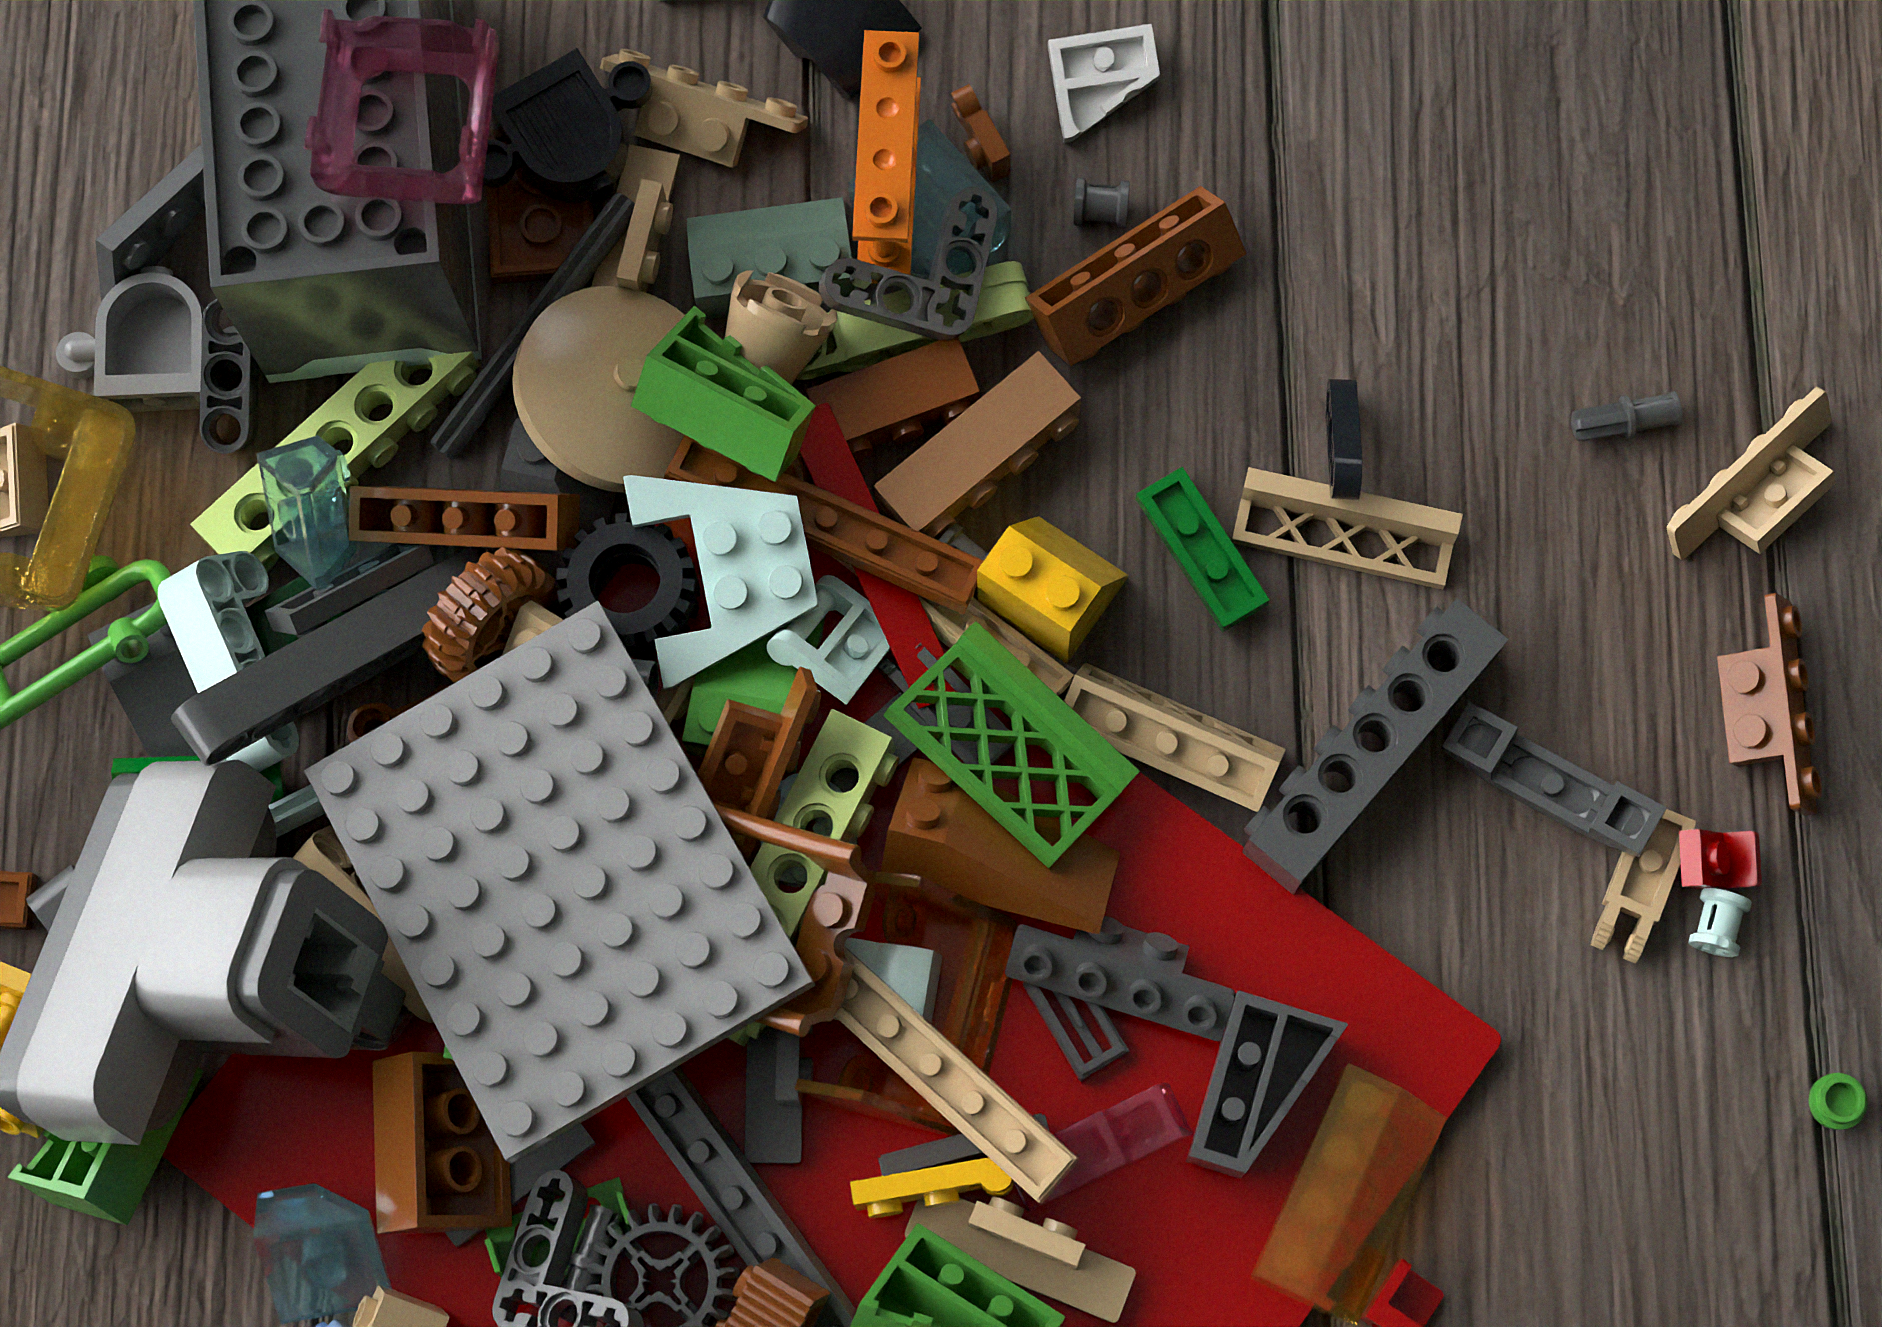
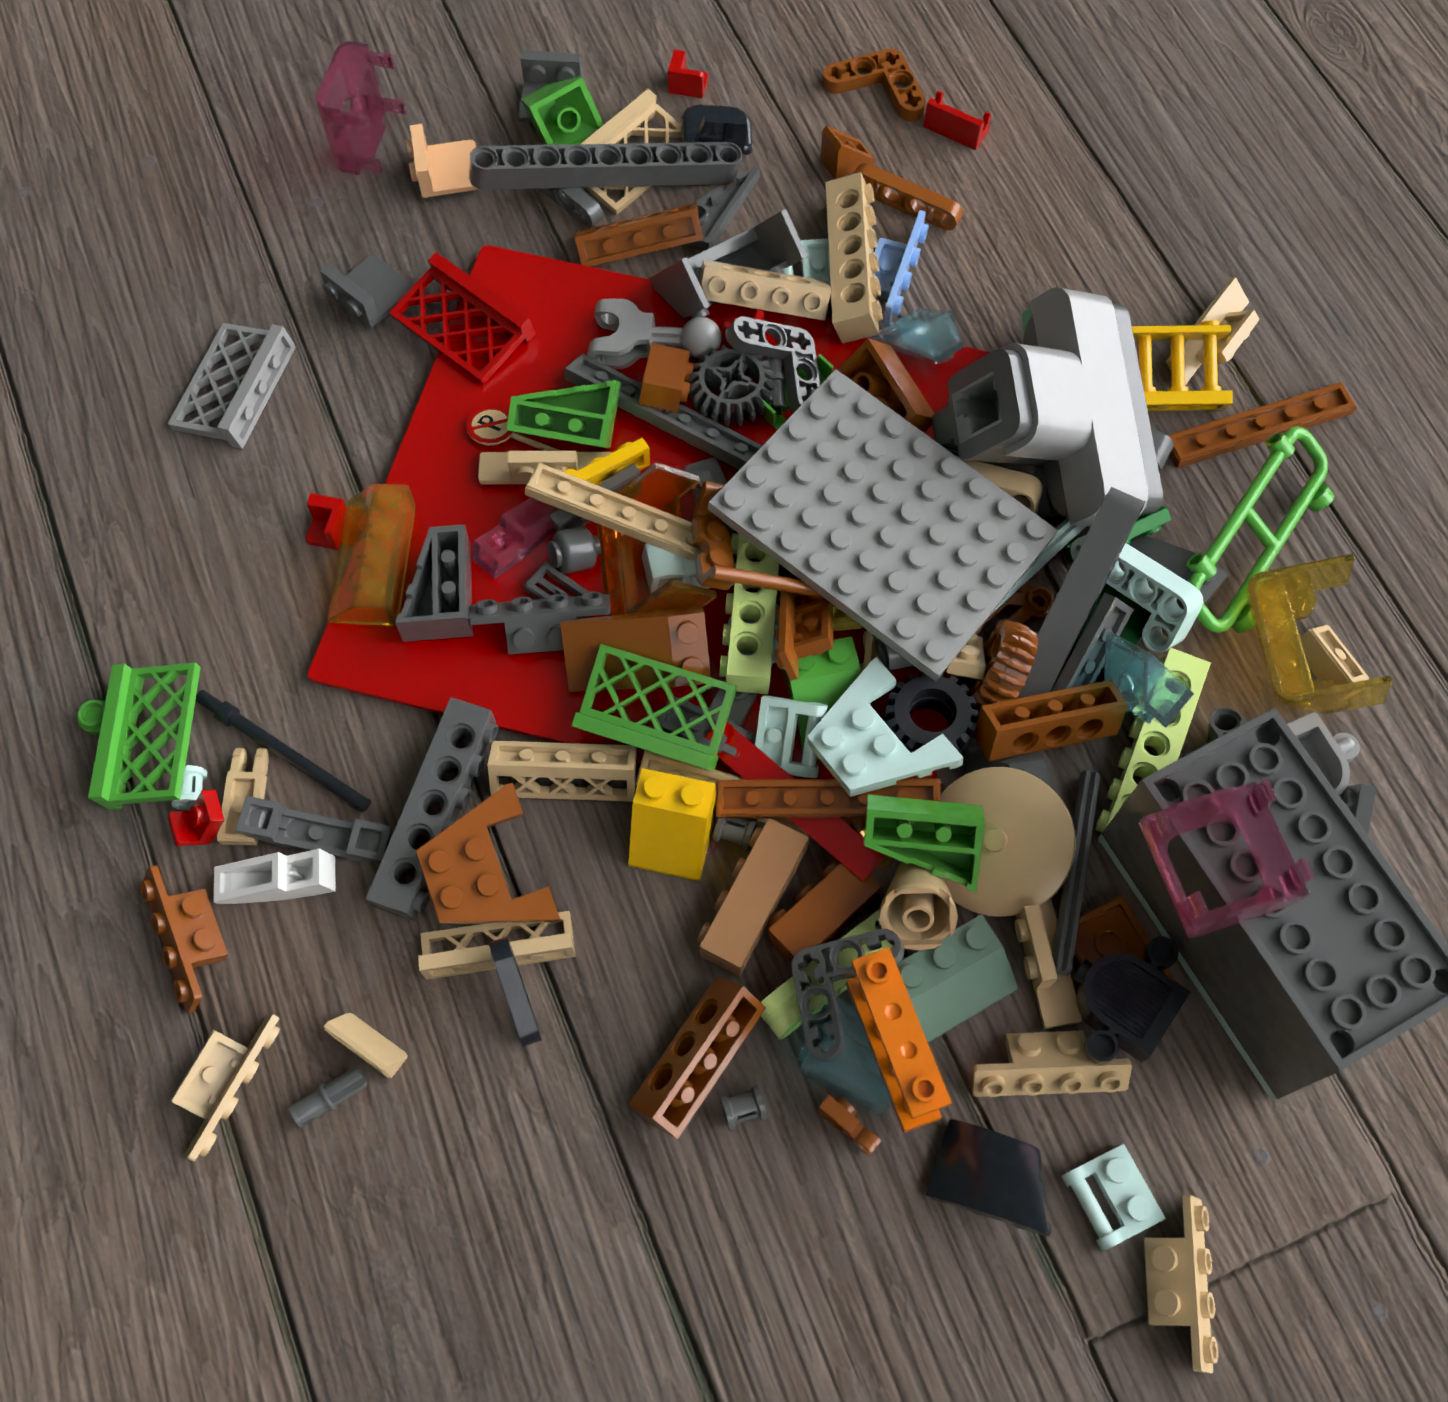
camera: 155 degrees right, 10 degrees down
white wing [1048,24,1160,143] -> none
green plate [1136,467,1270,633] -> none
none -> bright green fence [88,662,201,810]
none -> black bar [196,690,371,812]
none -> white slope [214,849,336,904]
none -> tan slope [323,1013,408,1078]
none -> dark orange wing [416,782,560,924]
none -> dark grey head [547,526,601,574]

